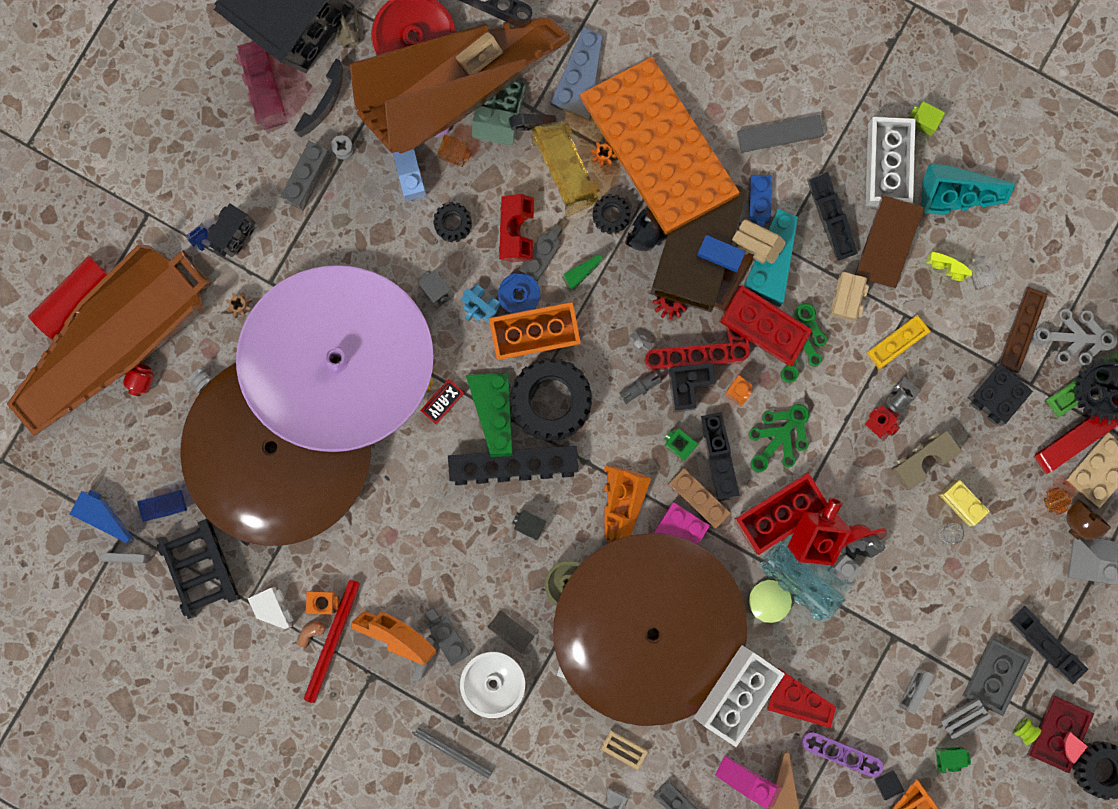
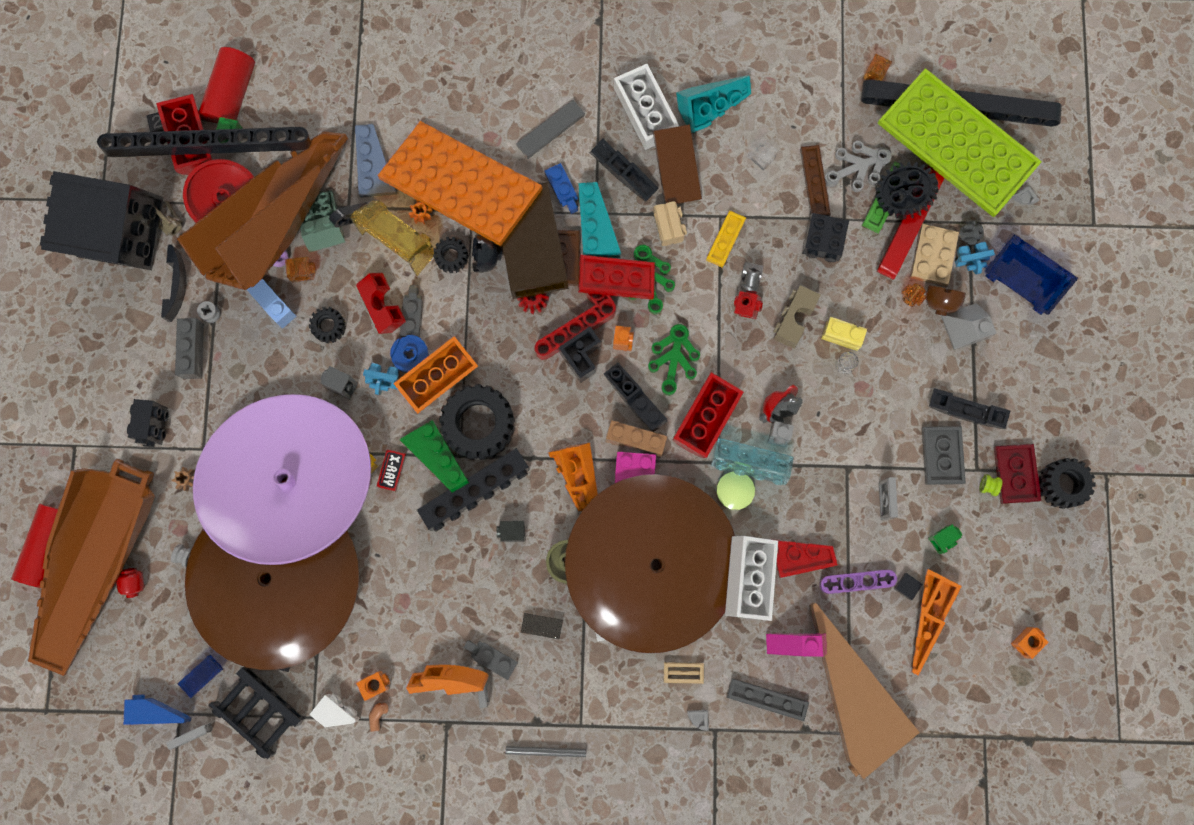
camera: 30 degrees left, 5 degrees down
clear blue tile [186,223,211,251] -> none
clear pink wedge [236,41,288,130] -> none
red axle [304,579,360,703] -> none
tan slope [455,32,503,76] -> none
white dish [460,652,525,718] -> none
green slope [563,254,603,291] -> none
dark grey pin [619,371,662,404] -> none
light grey plant [630,330,653,350] -> none
green brick [664,428,698,462] -> none
blue tile [697,235,746,272] -> none
tan brick [732,219,785,264] -> none
red brick [787,498,852,566] -> none
lime brick [909,101,945,136] -> none
neon yellow slope [926,252,972,281] -> none
light grey tile [940,698,990,739] -> none
coral tile [1064,732,1088,763] -> none

